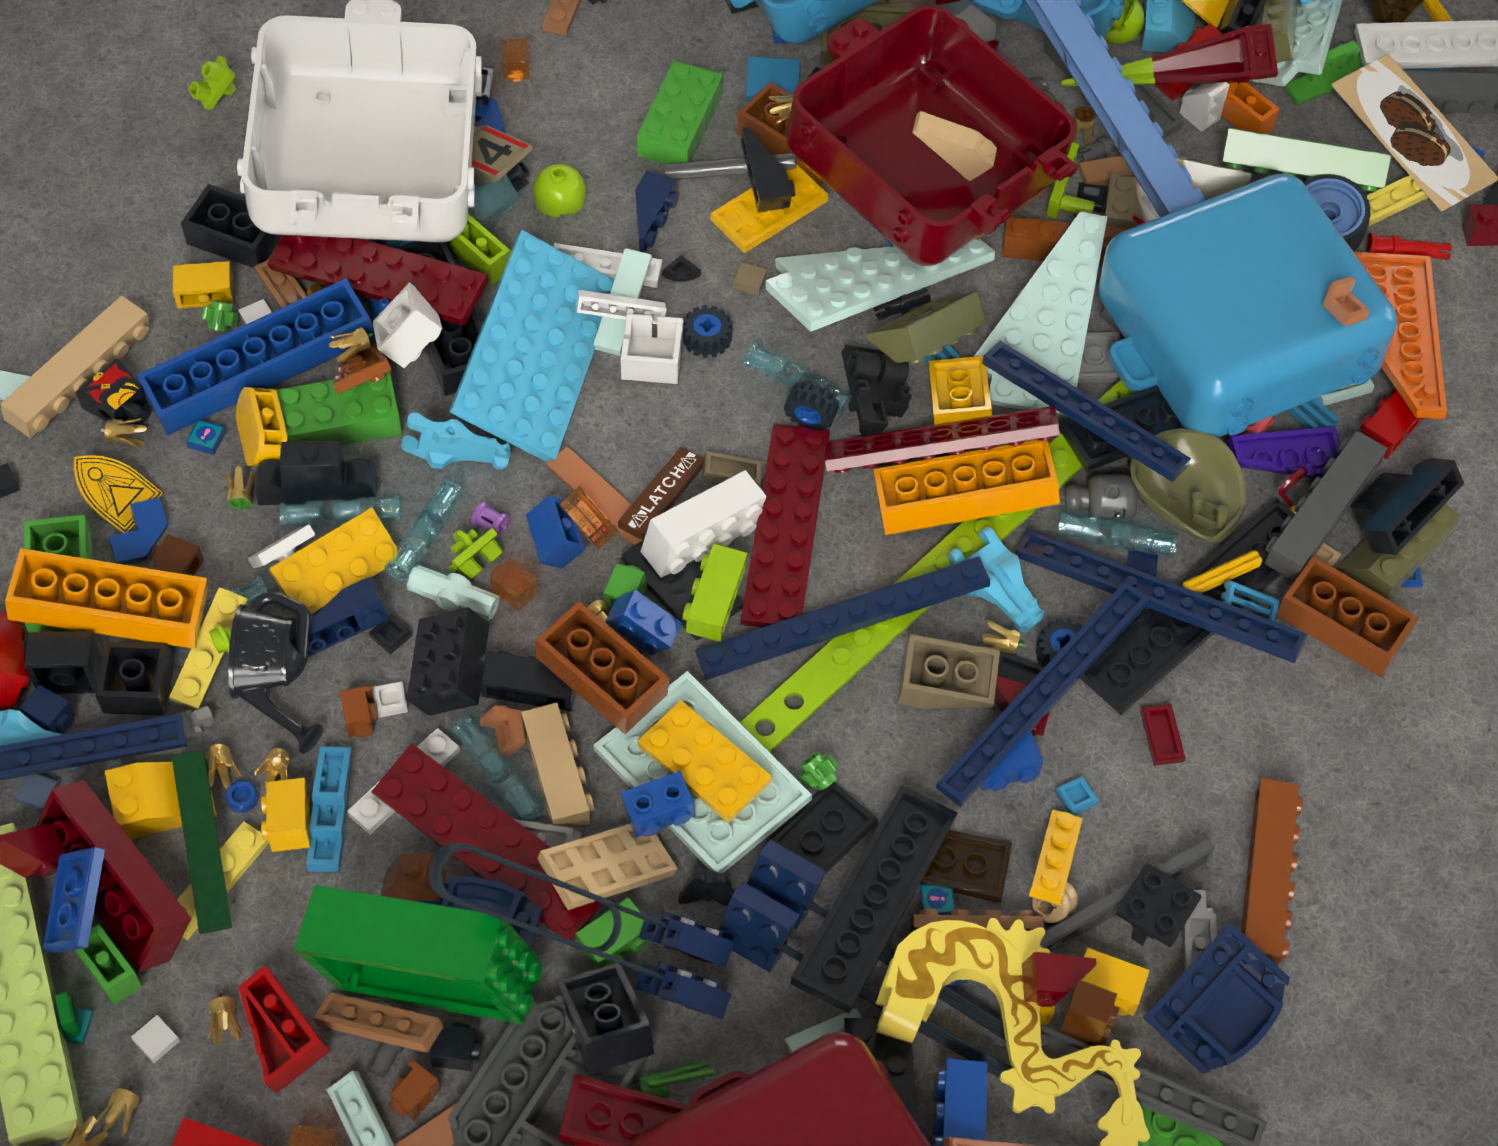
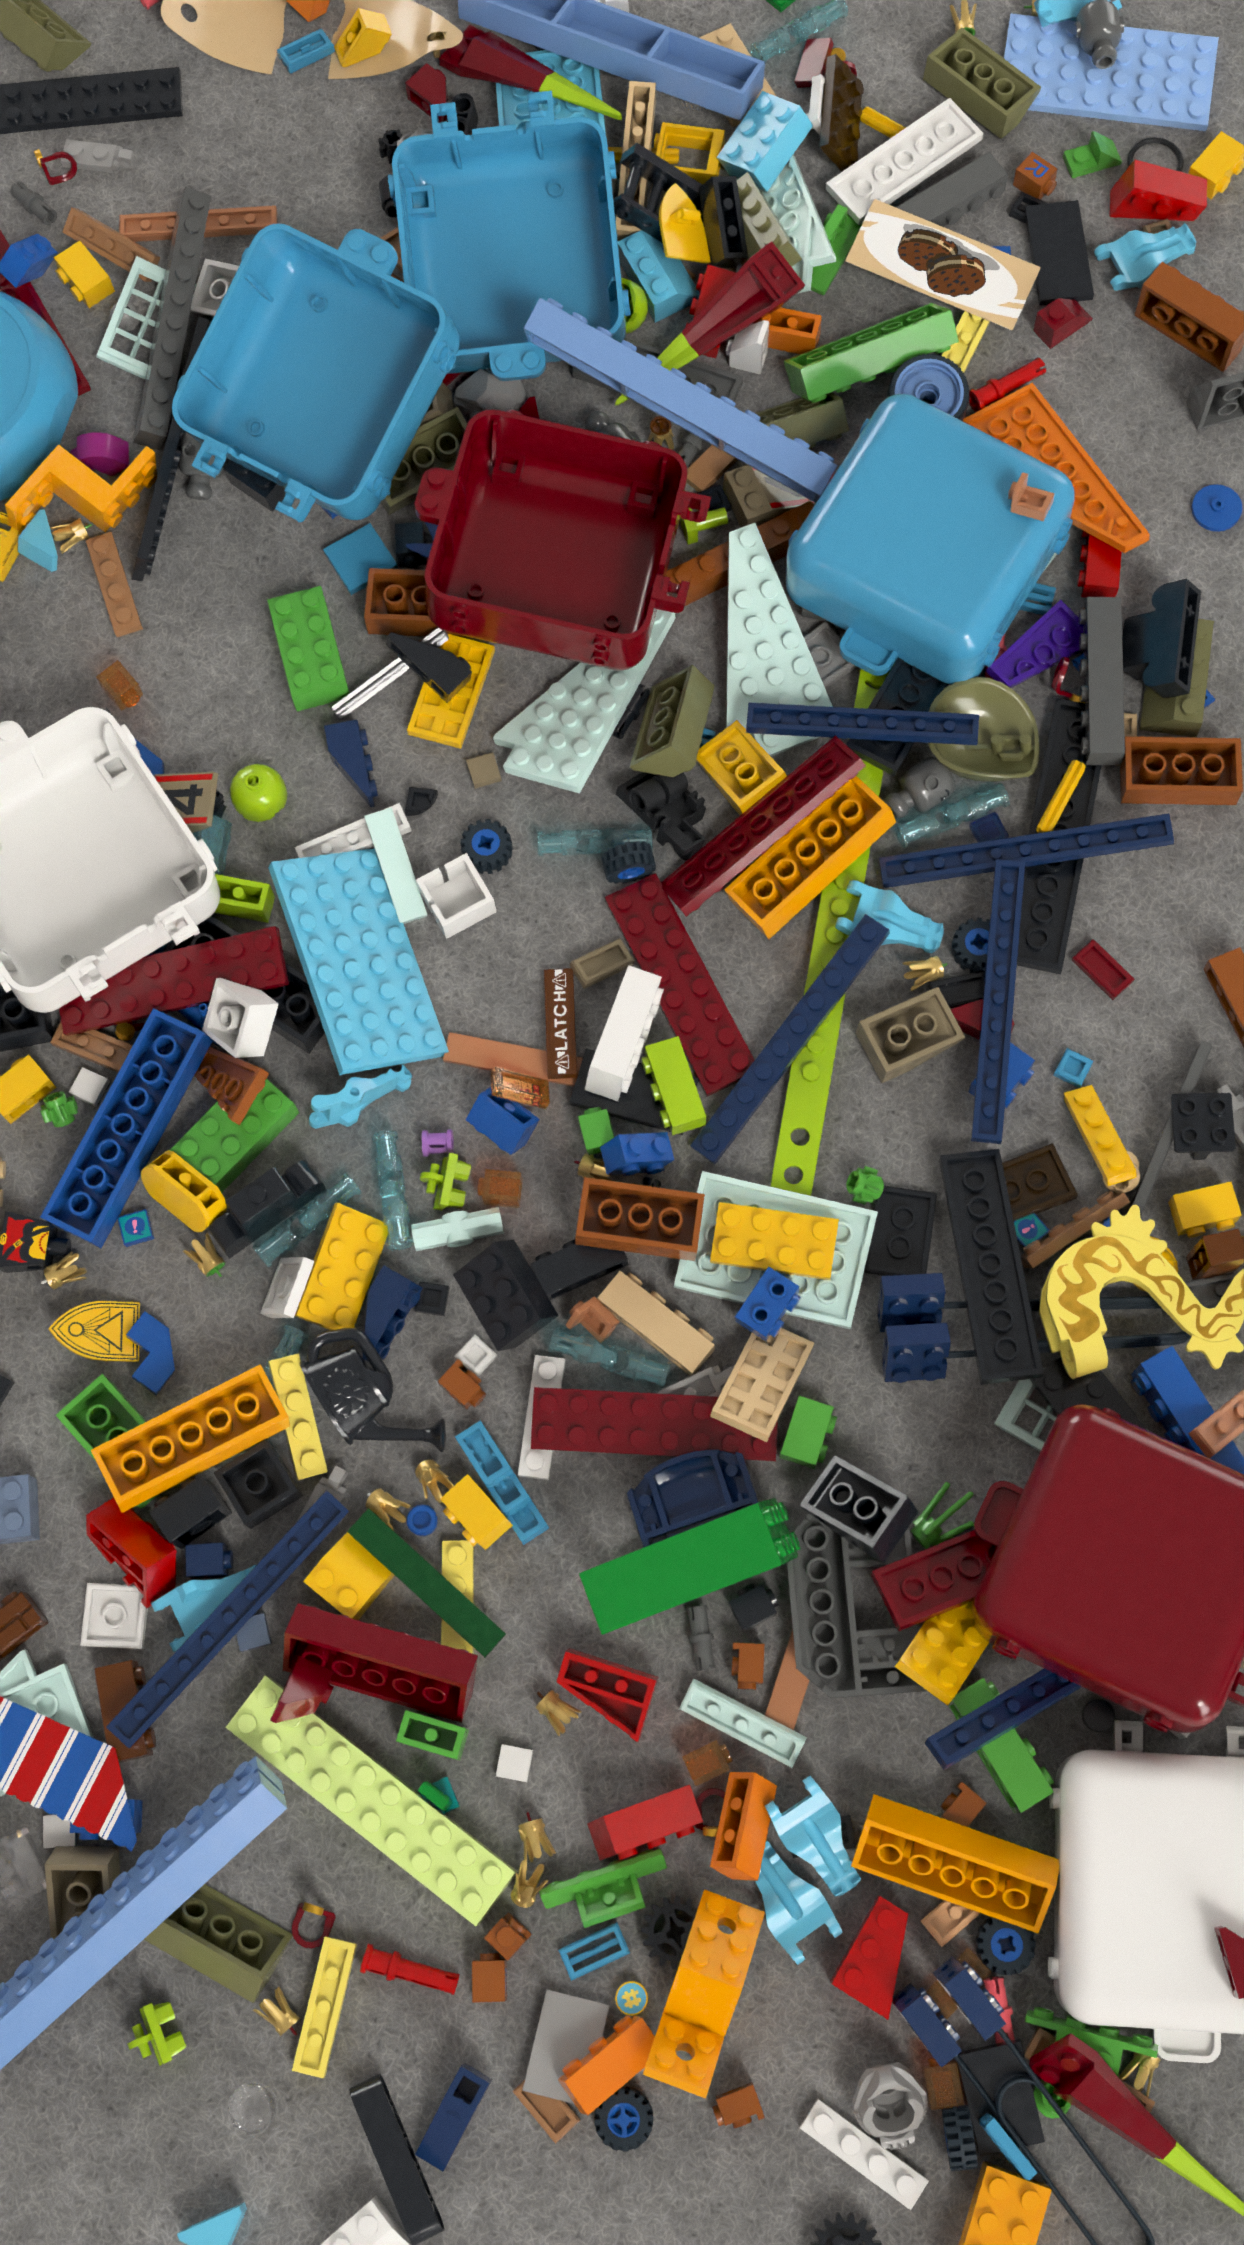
camera: 25 degrees left, 15 degrees up
blue tile [42,847,105,953] -> none
reddish brown slope [153,534,204,576] -> none
lime plate [209,623,231,654] -> none
medium nougat plate [313,992,443,1053] -> none
pearl gold piece [329,327,373,363] -> none
reddish brown slope [380,853,446,901] -> none
piece [428,842,734,1019] -> none
white piece [576,290,666,324] -> none
black animal [678,870,735,906] -> none
pearl gold piece [769,94,794,124] -> none
tan slope [912,111,997,181] -> none
dark red slope [1022,952,1097,1007] -> none
dark azure tile [1221,581,1280,622] -> none

